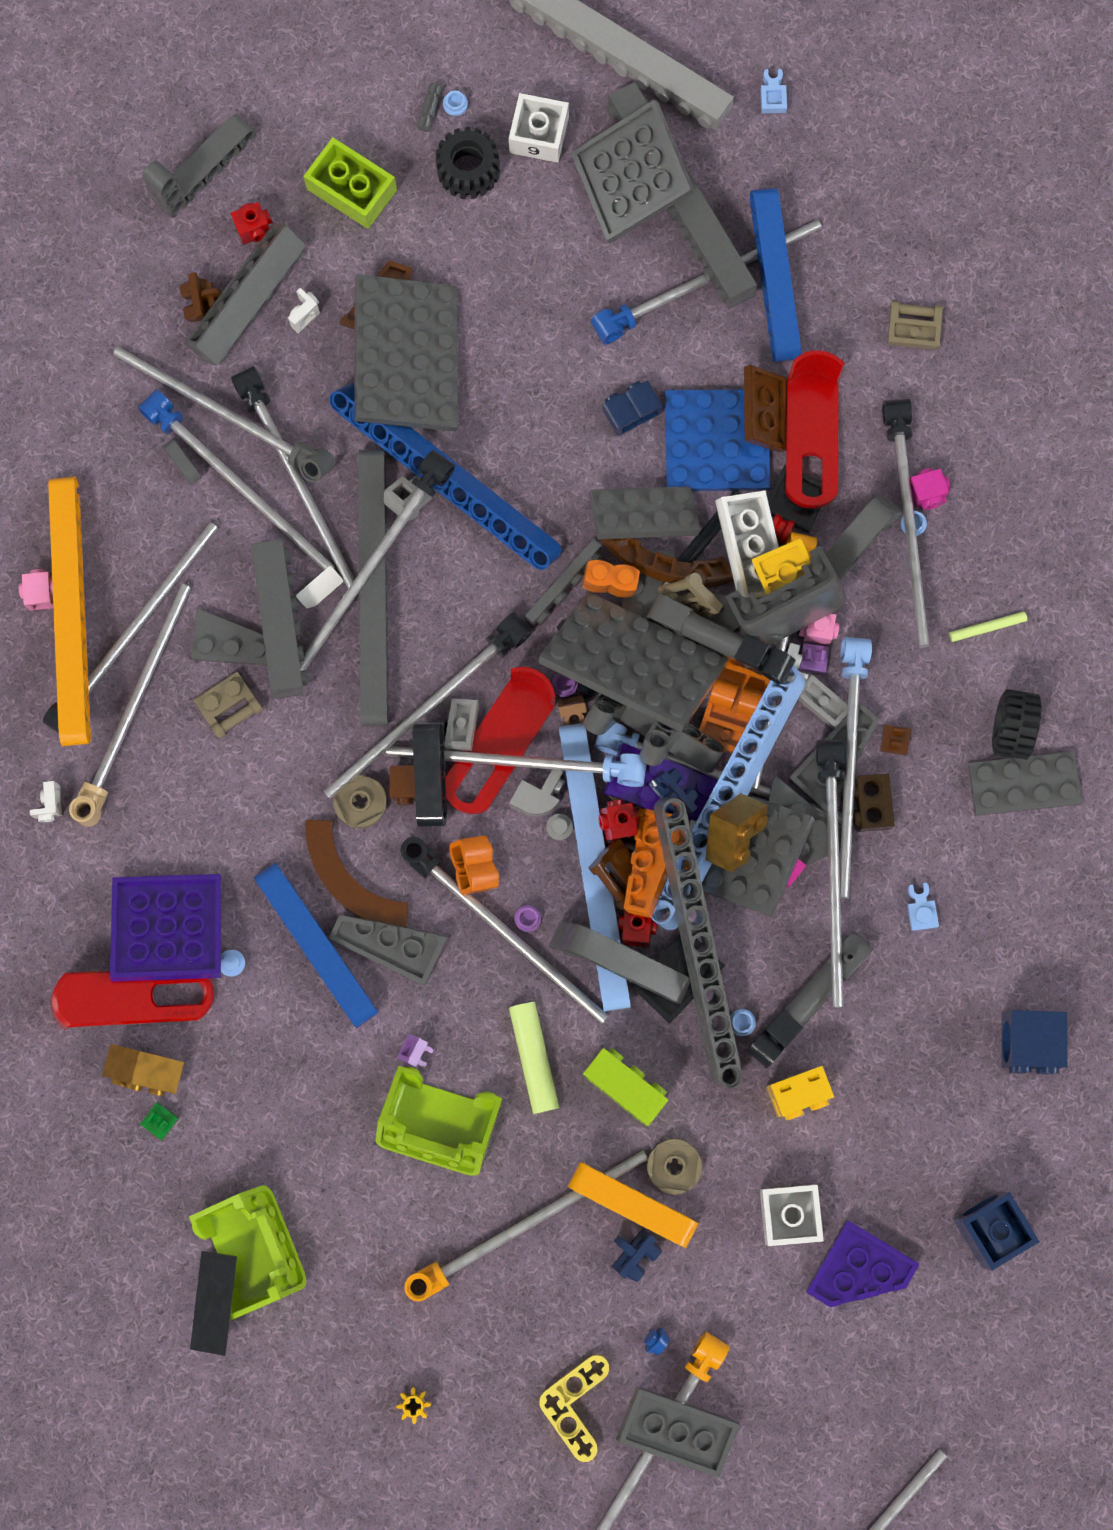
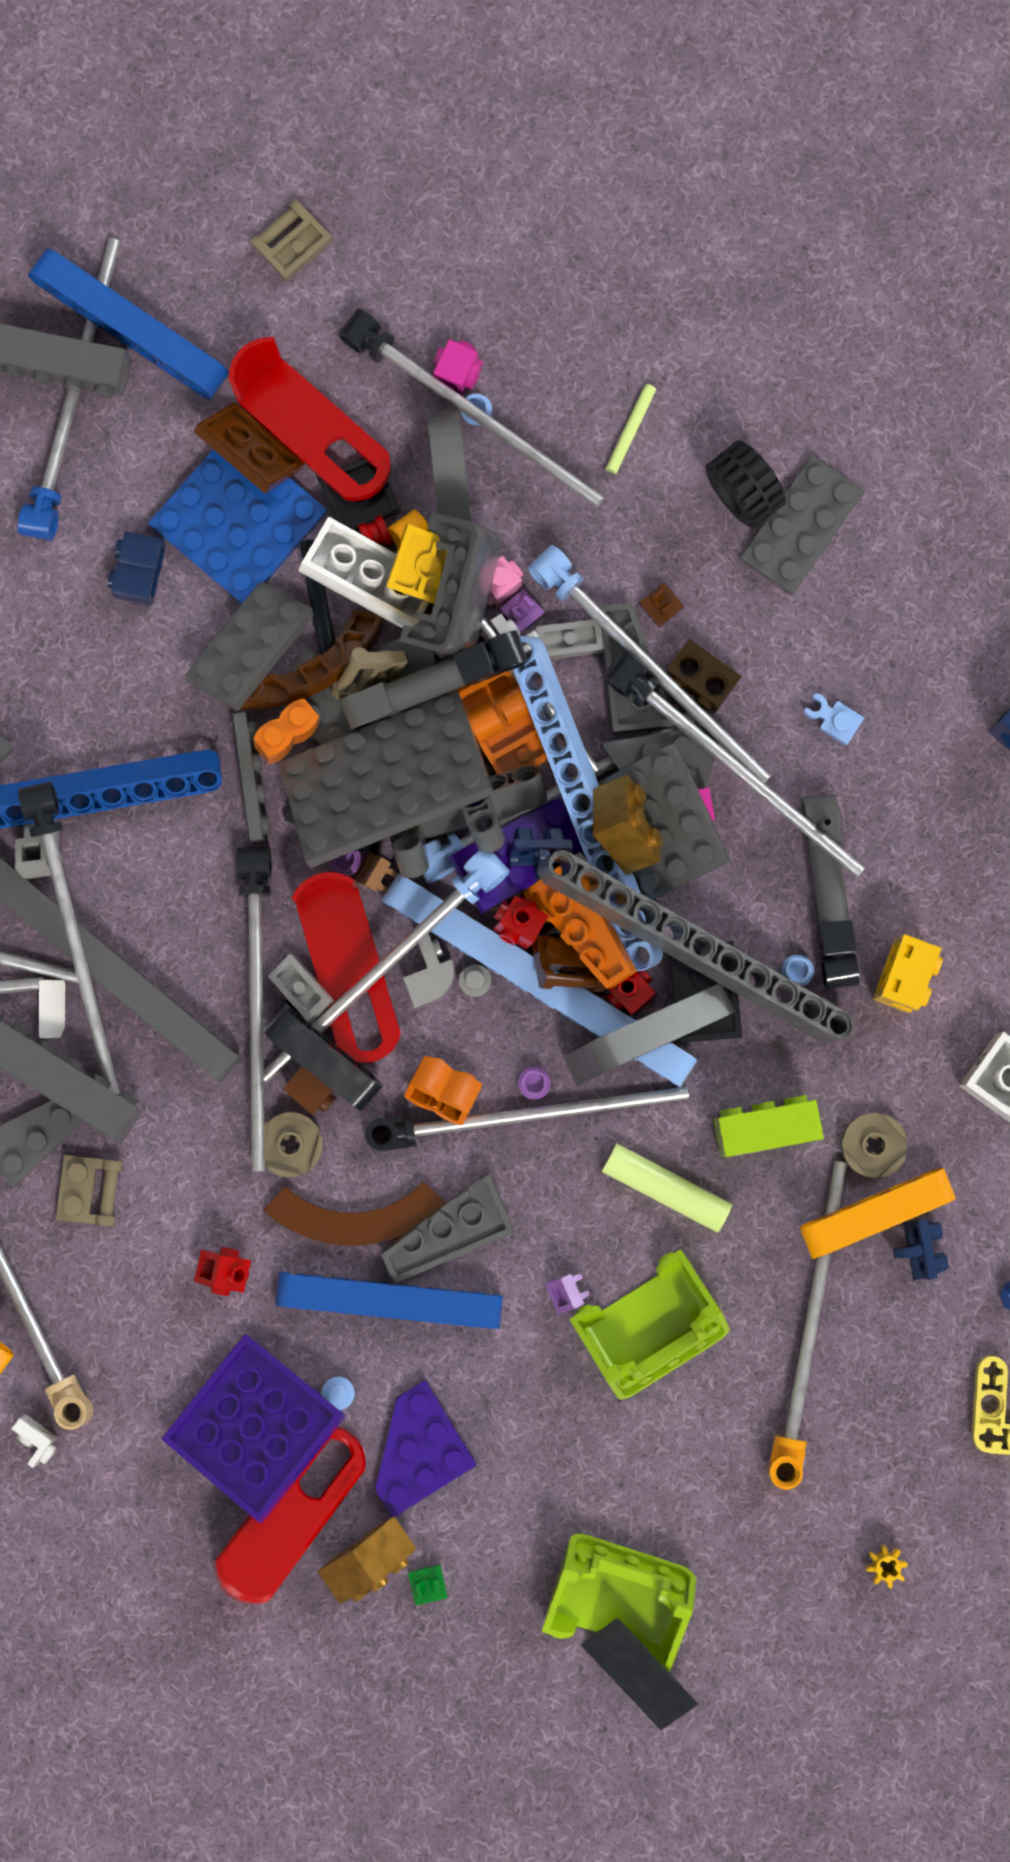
camera: 50 degrees left, 5 degrees up
none -> red brick [194,1247,251,1296]
none -> dark purple plate [375,1380,477,1517]

